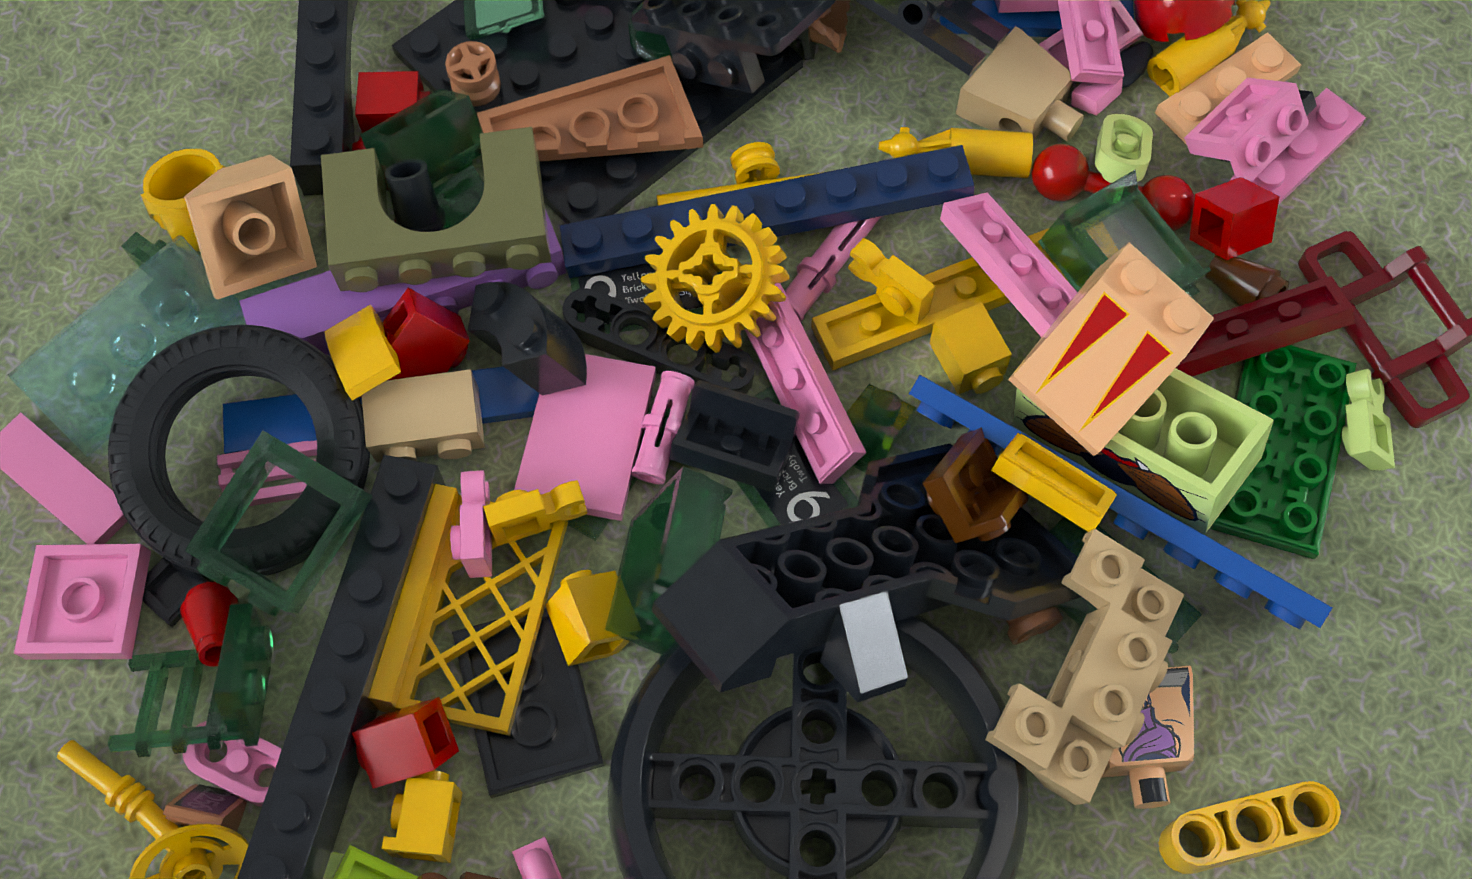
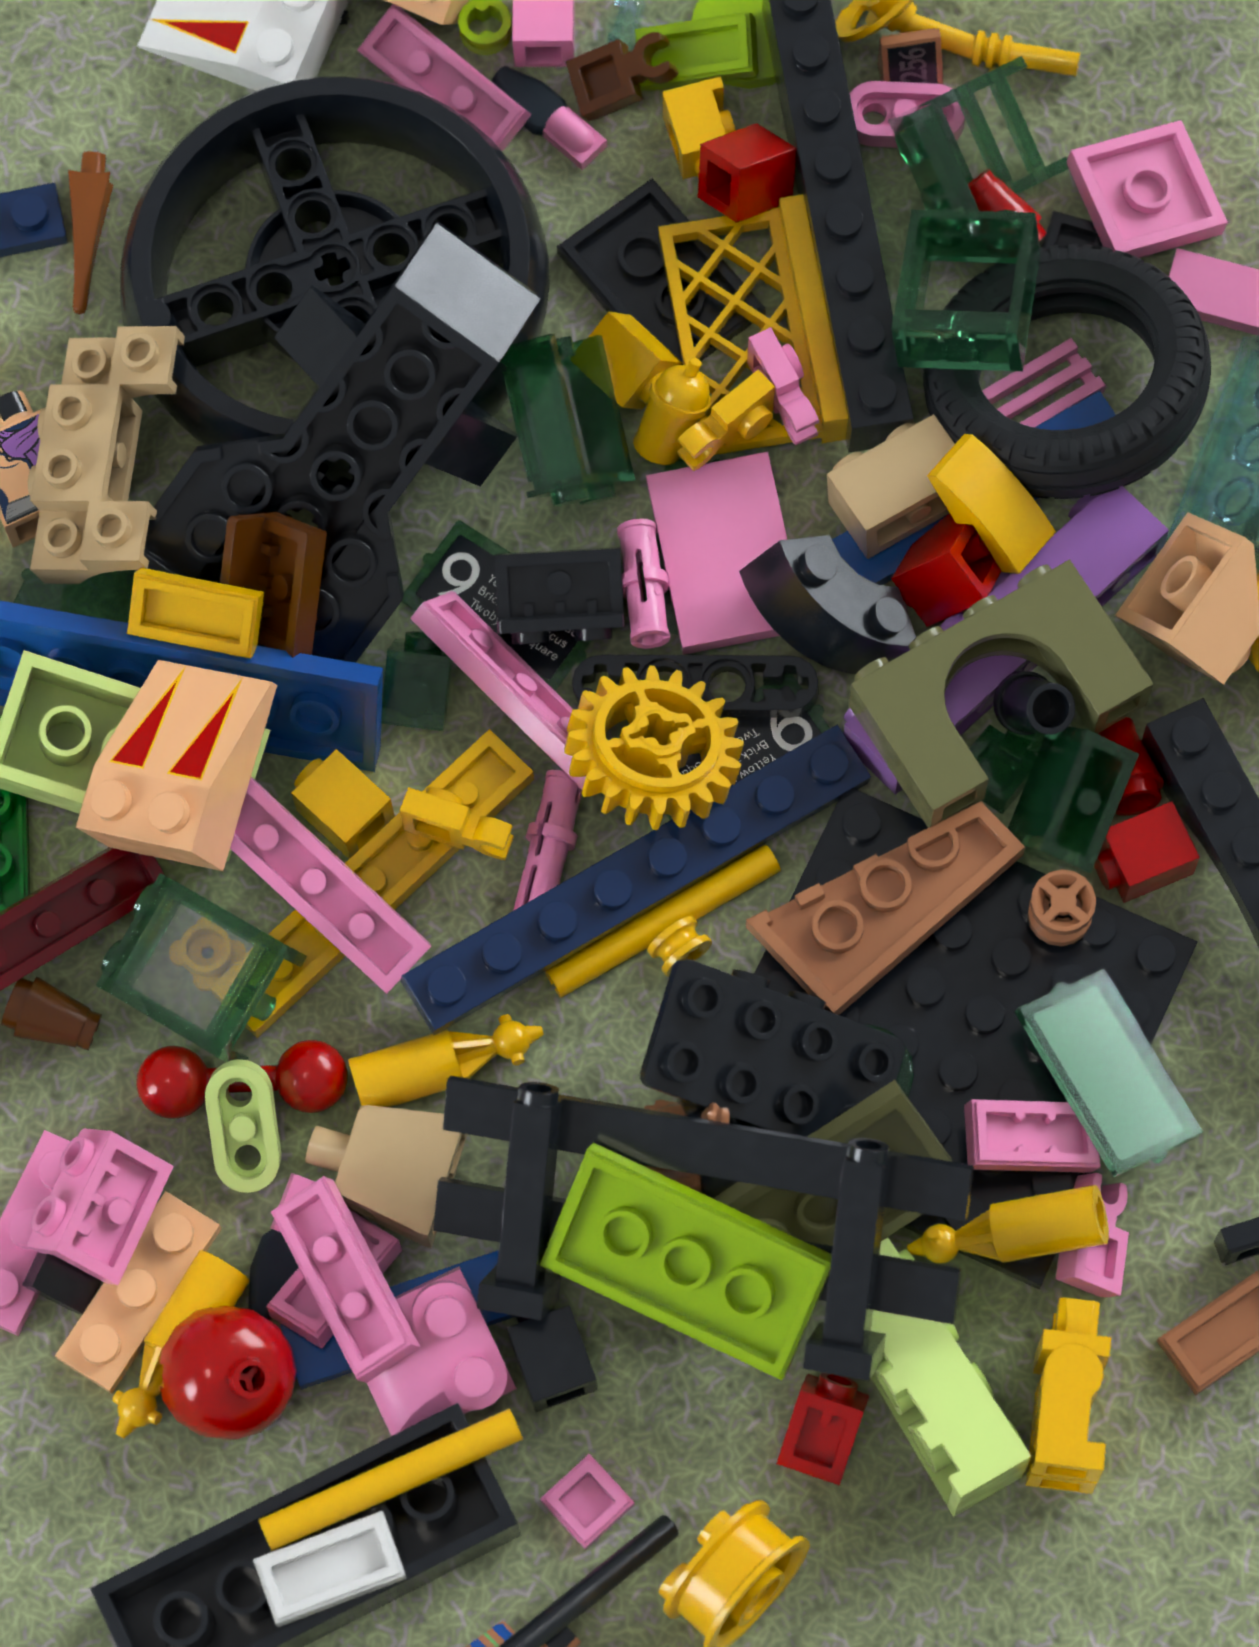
camera: 160 degrees right, 5 degrees up
red brick [1189,177,1280,261] -> none
none -> yellow piece [633,358,711,465]

